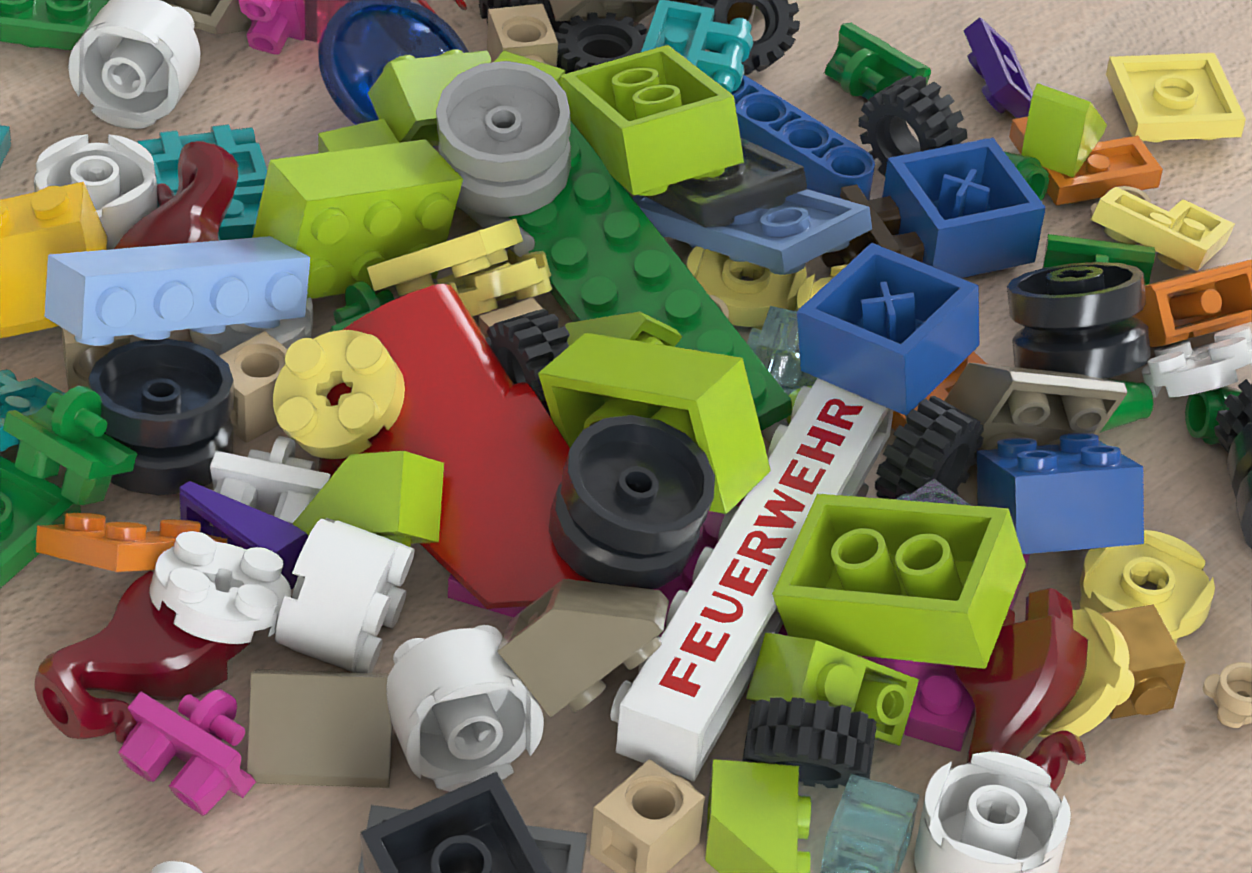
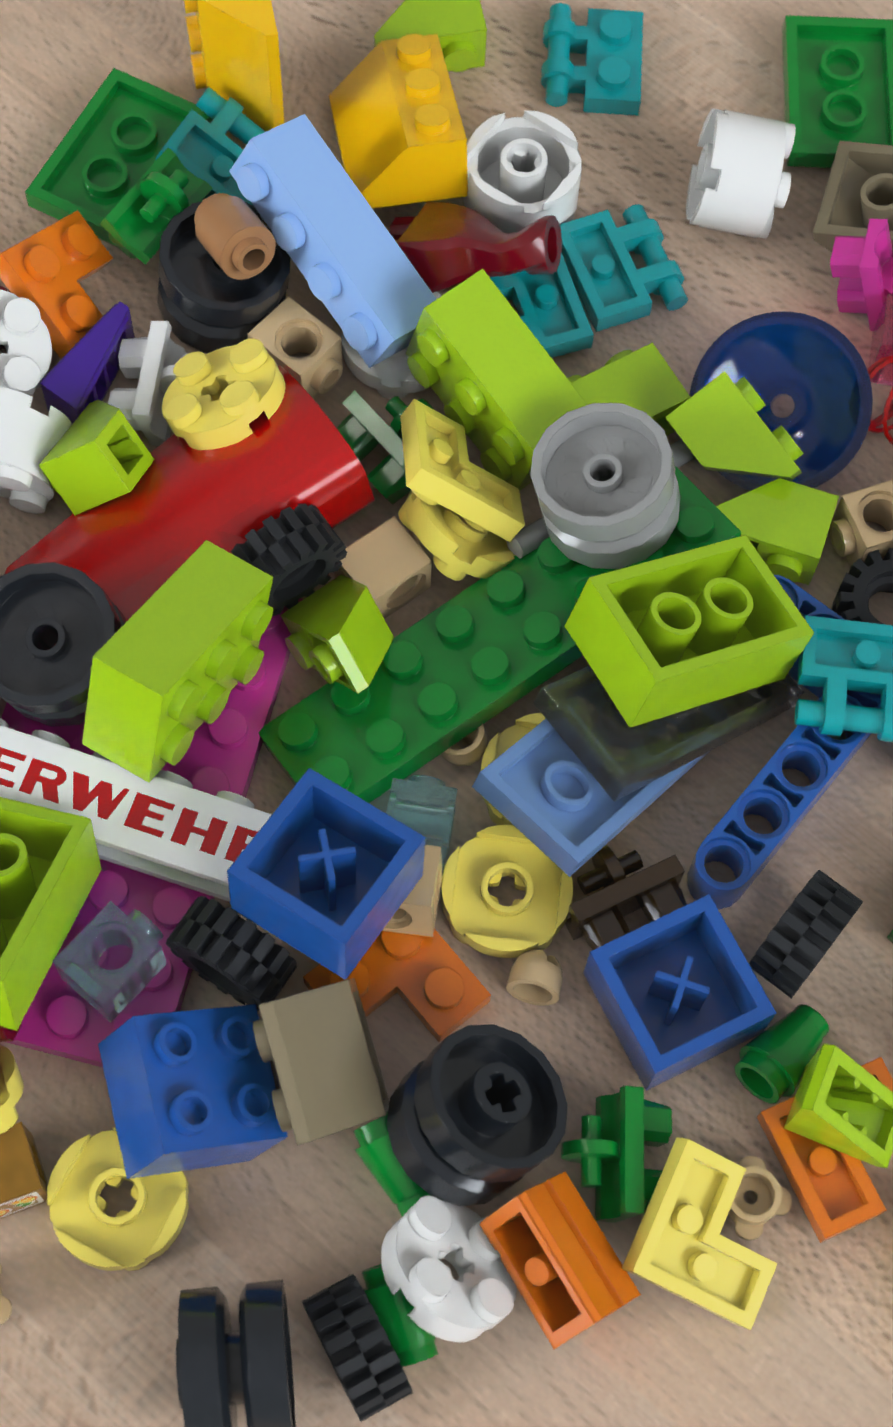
camera: 85 degrees right, 25 degrees up
none -> medium nougat brick [194,193,276,280]

